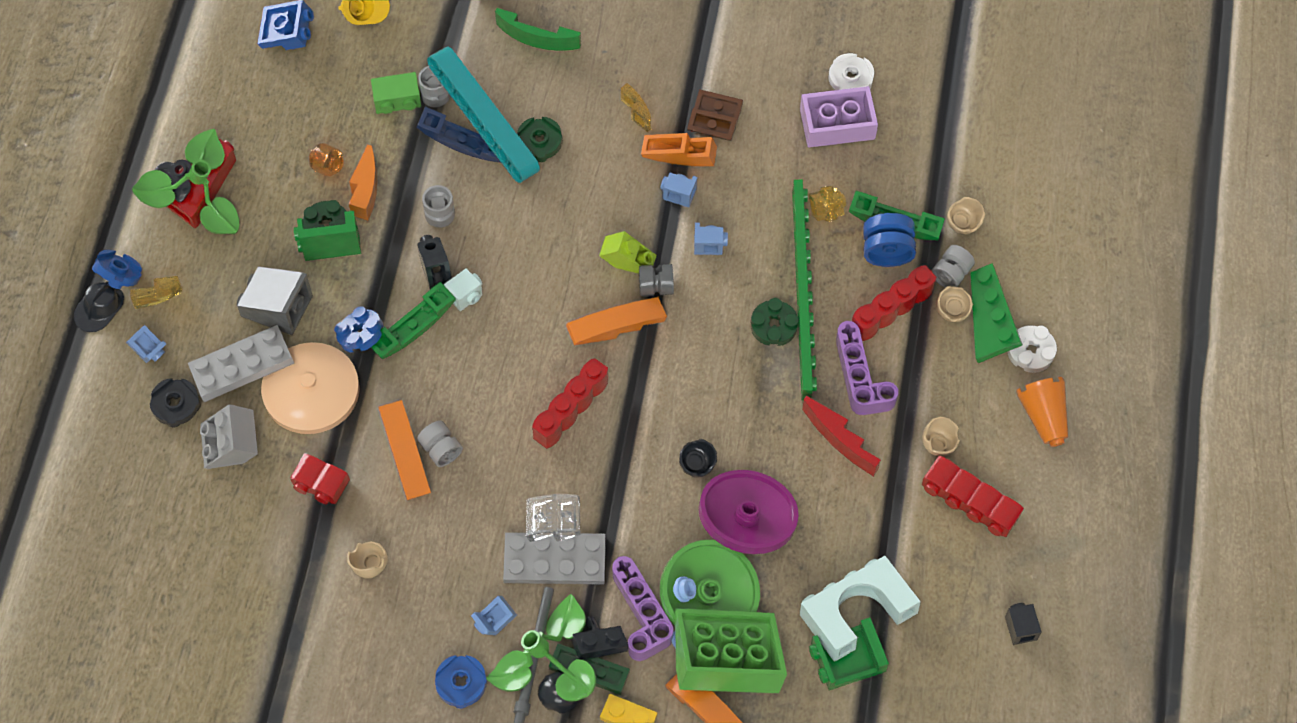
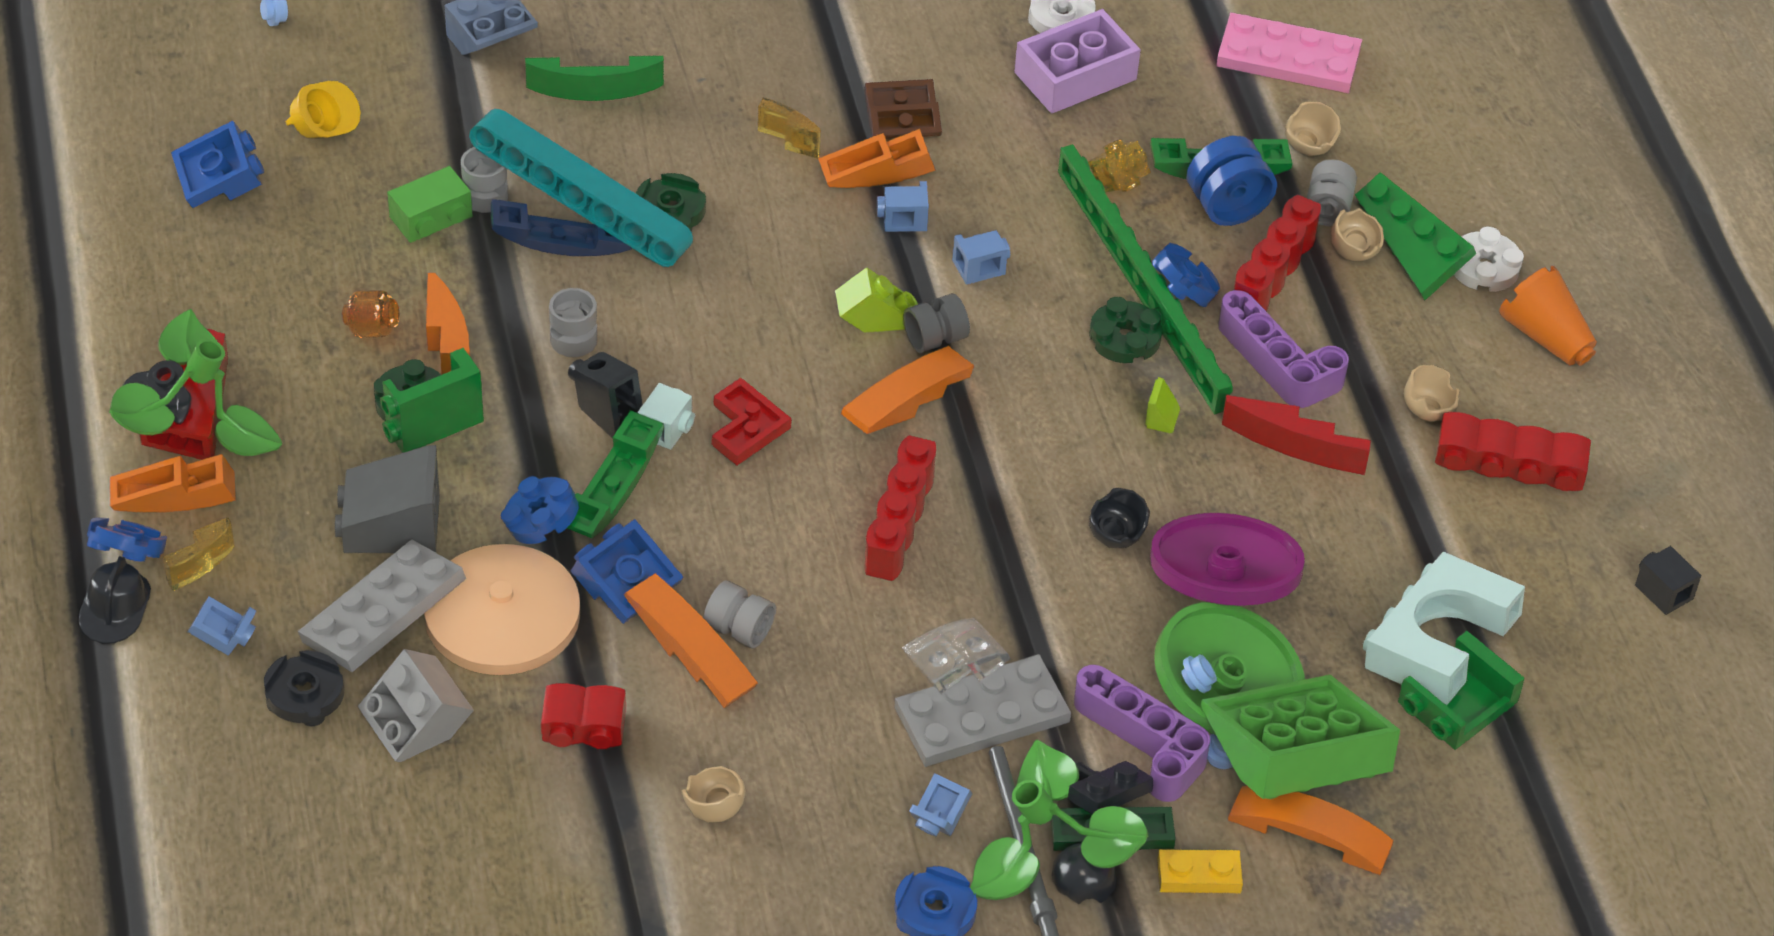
camera: 25 degrees left, 15 degrees down
none -> orange slope [110,454,236,513]
none -> blue plate [571,519,684,624]
none -> red plate [711,378,792,466]
none -> lime slope [1145,377,1180,433]
none -> blue plate [1152,243,1220,307]
none -> bright pink plate [1216,12,1362,93]

